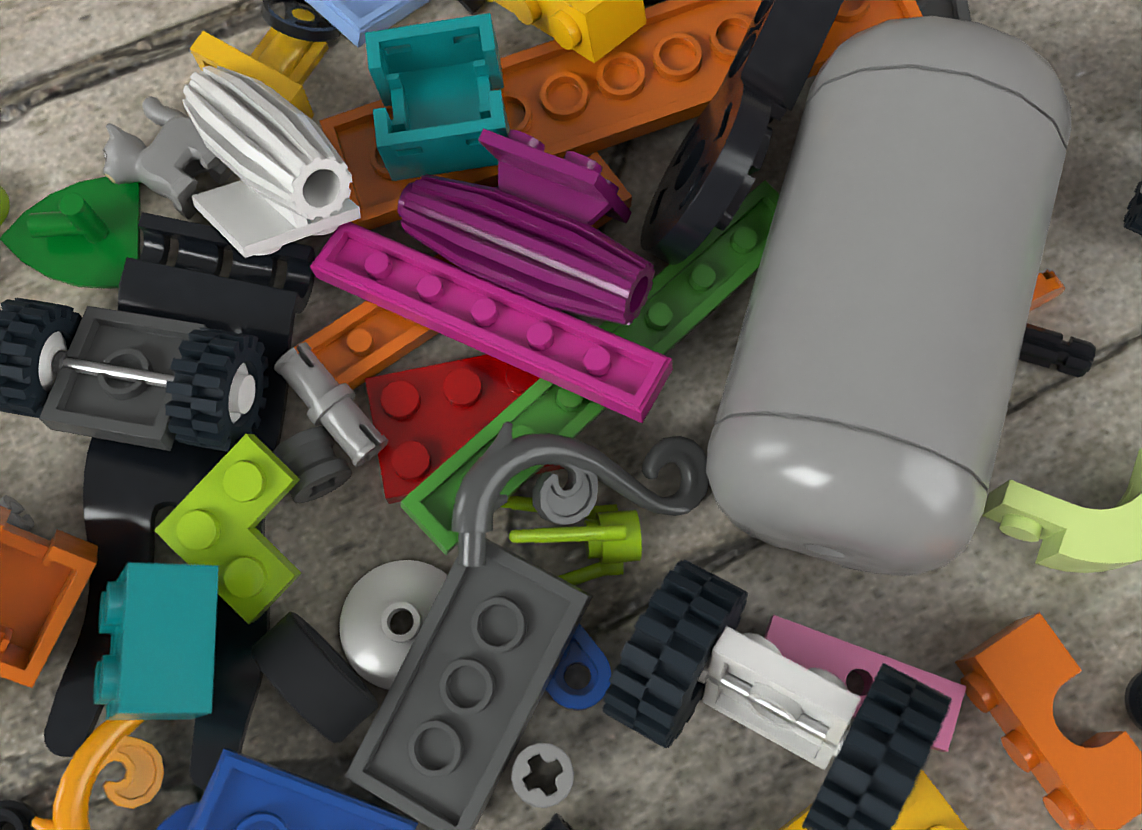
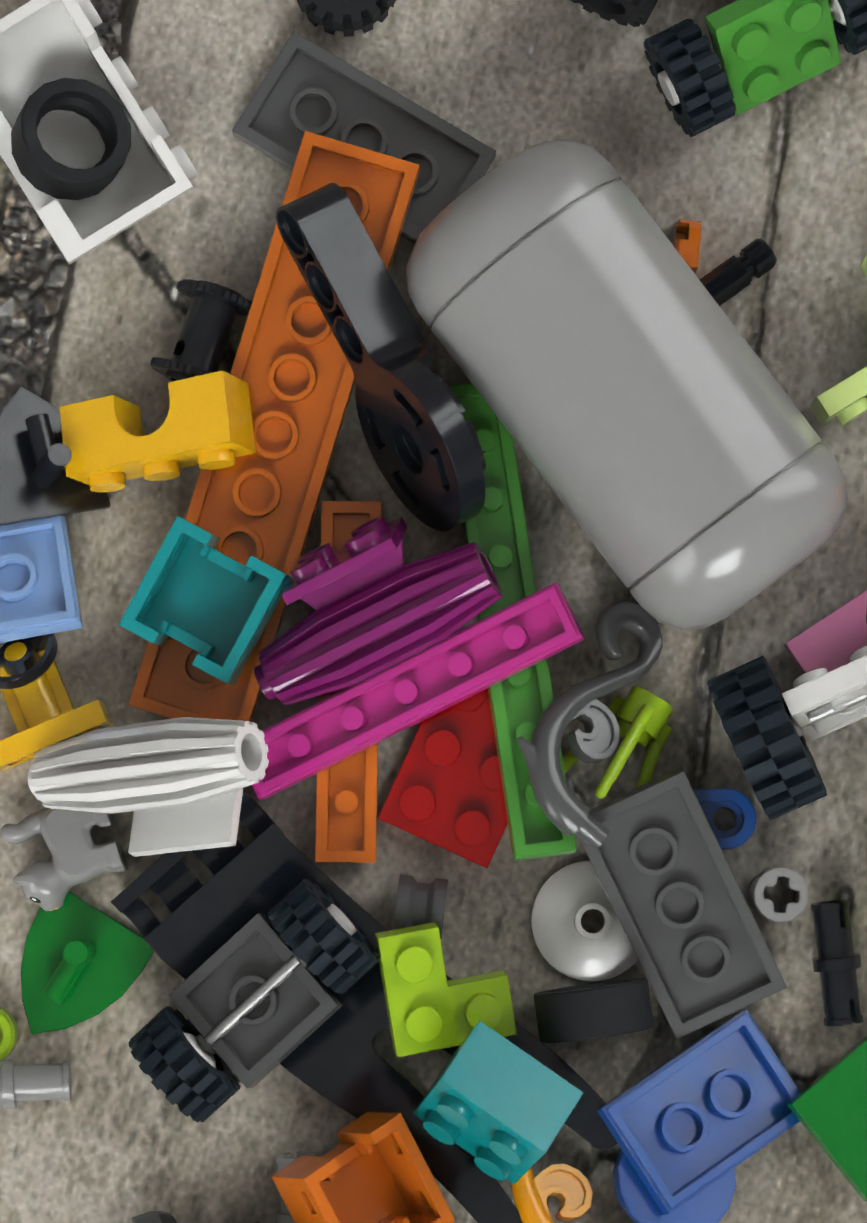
camera: 50 degrees left, 10 degrees up
light grey pin [274,342,388,467] -> none

